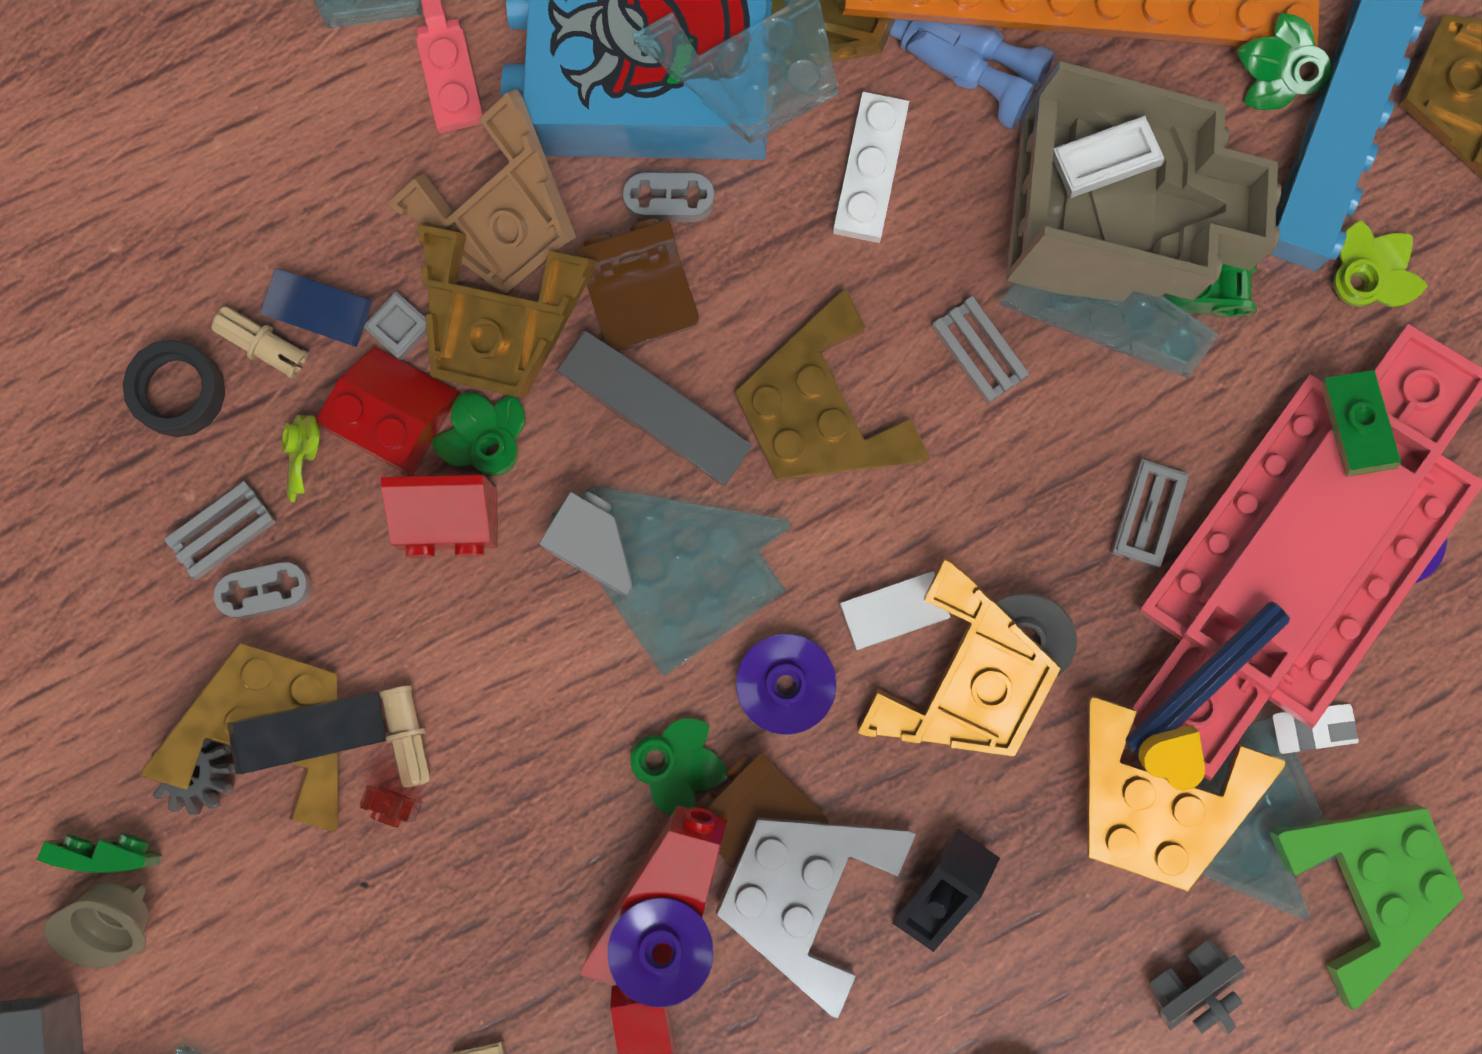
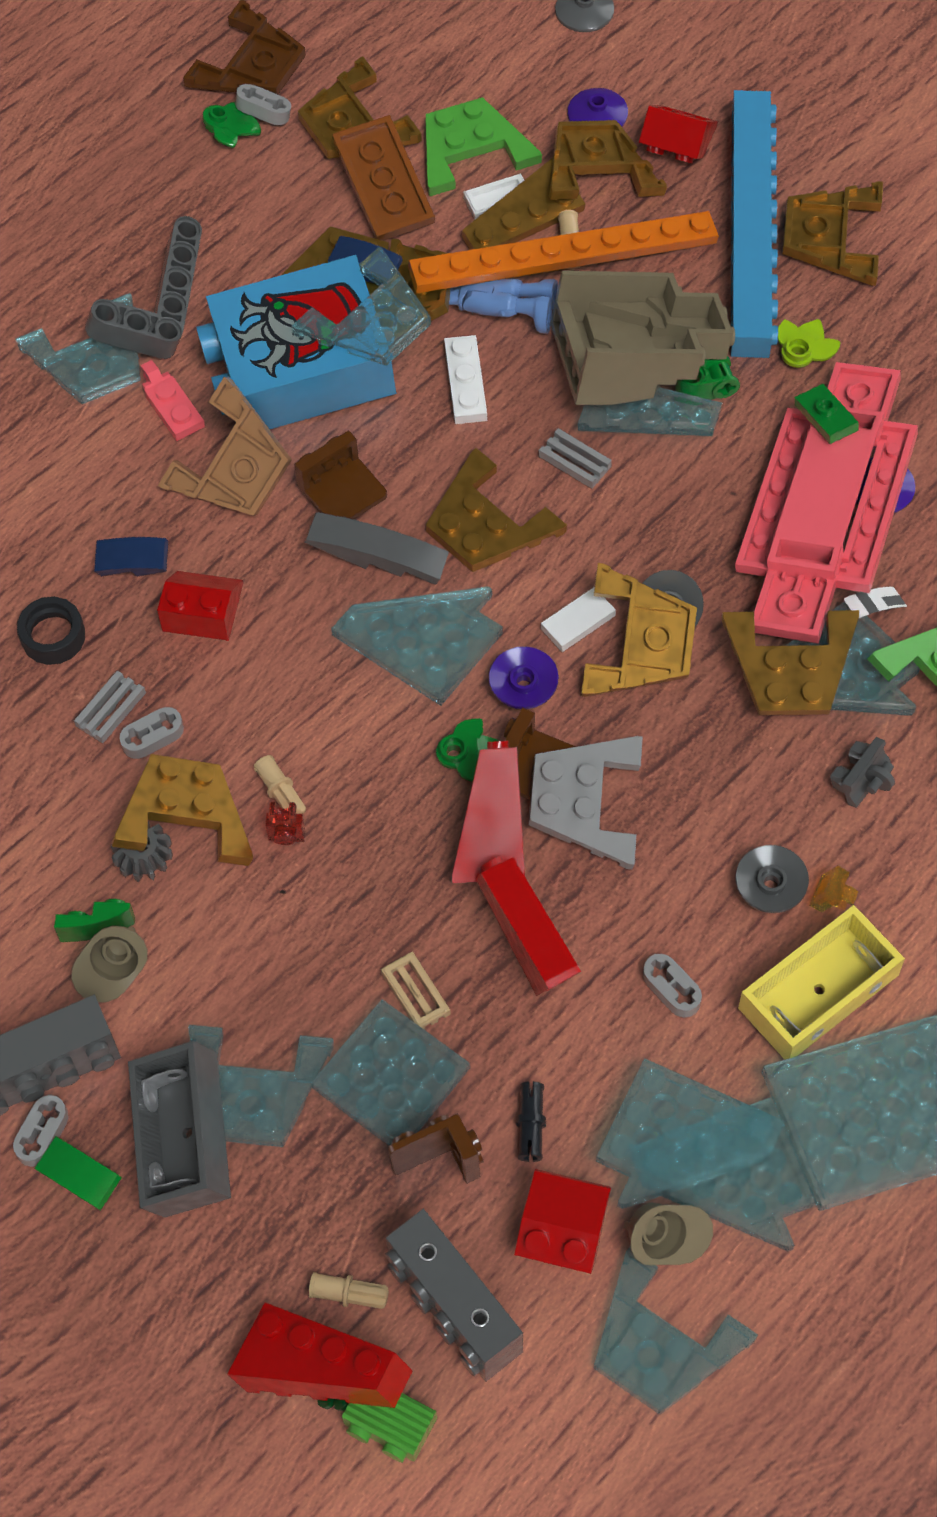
camera: 20 degrees left, 20 degrees down
tan axle [211,307,309,379] -> none
black tile [227,692,386,774] -> none
lime plate [281,415,320,503] -> none
light grey tile [364,292,427,361] -> none
slope [381,475,498,558] -> none
pearl gold wing [417,224,597,398] -> none
green plate [432,392,526,476] -> none
light grey slope [539,492,635,599] -> none
dark purple dish [607,898,714,1007] -> none
light grey beam [623,173,715,222] -> none
black slope [892,829,1000,952] -> none
white tile [1053,116,1164,198] -> none
light grey tile [1110,459,1189,569] -> none
dark blue axle [1126,601,1290,756] -> none
yellow tile [1139,724,1205,791] -> none
green plate [1237,13,1331,110] -> none

